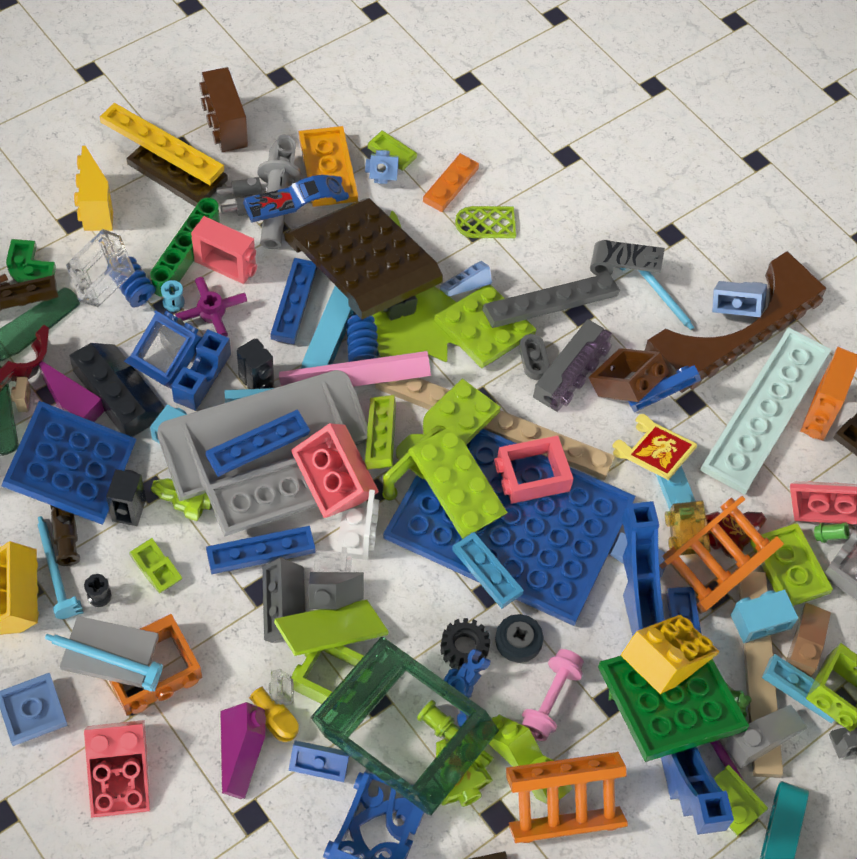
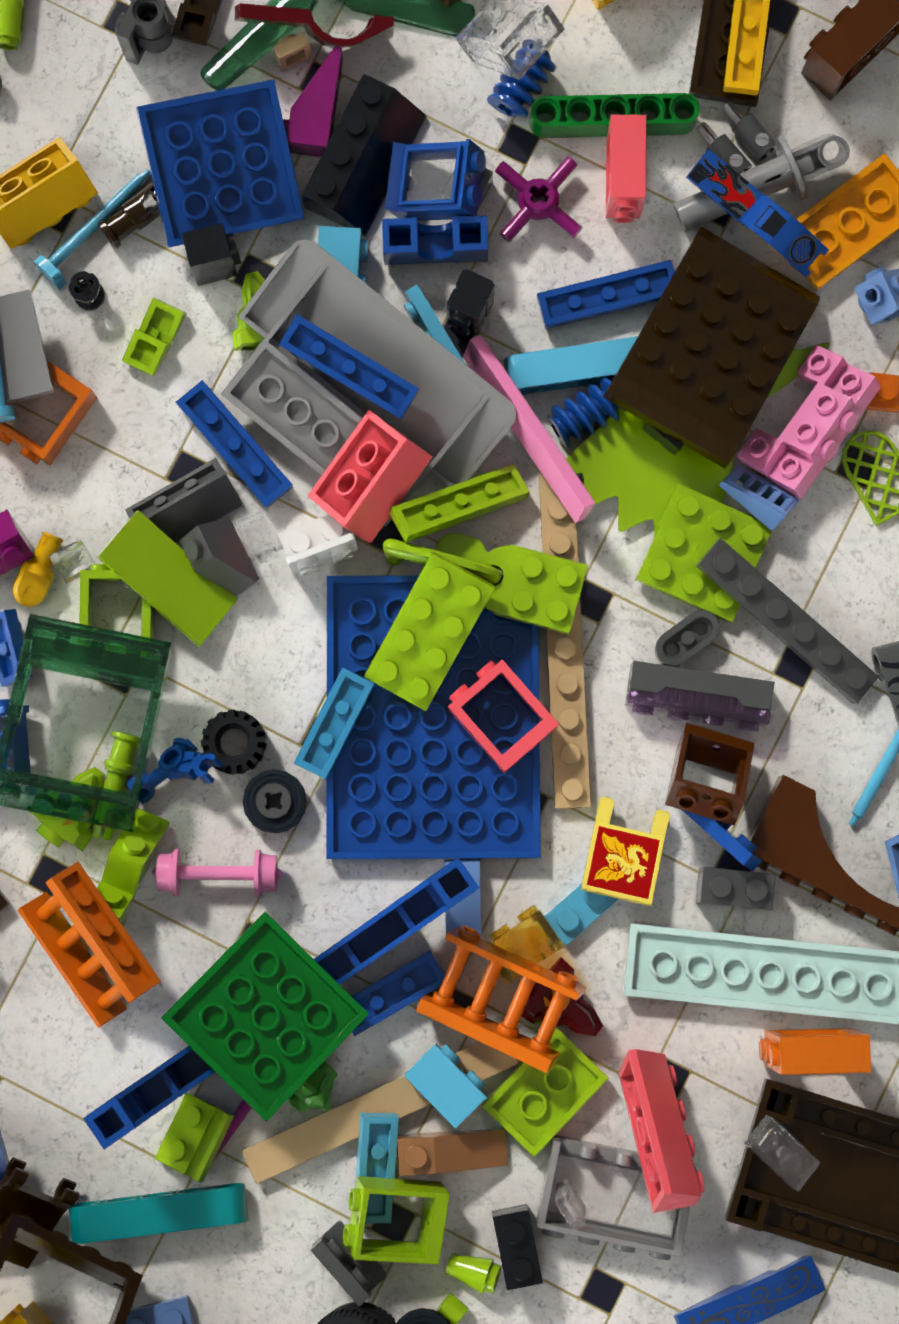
camera: 70 degrees right, 25 degrees up
medium azure bush [161,280,185,312] -> none
yellow slope [621,615,720,694] -> none
light grey slope [724,705,807,769] -> none
bright green pin [814,522,850,543] -> none
none -> dark grey brick [696,867,776,910]
none -> bright pink bracket [736,345,881,499]

